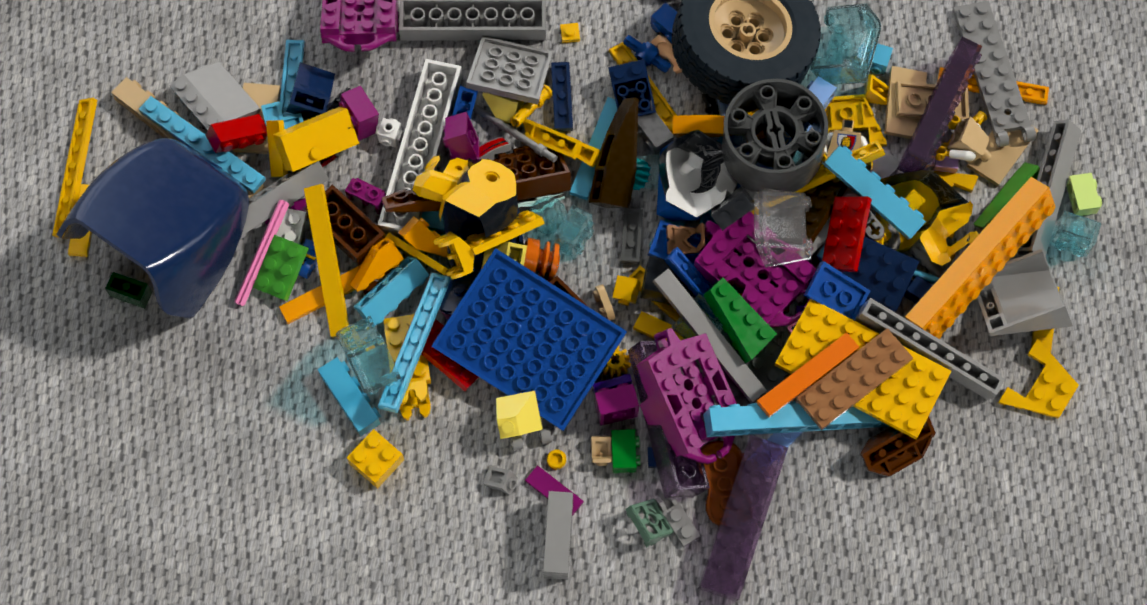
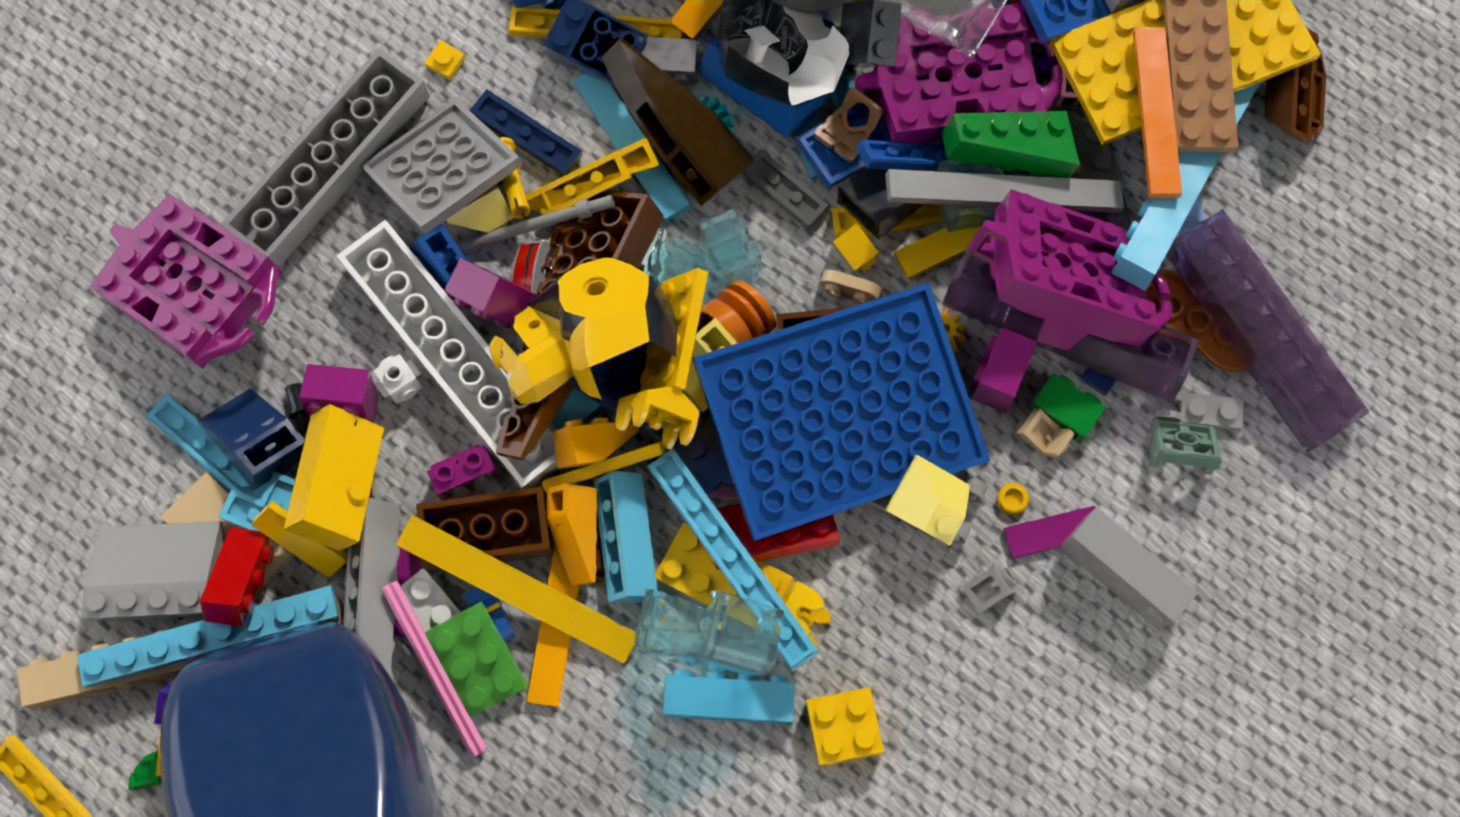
camera: 50 degrees left, 5 degrees up
dark purple plate [592,374,632,397] -> none

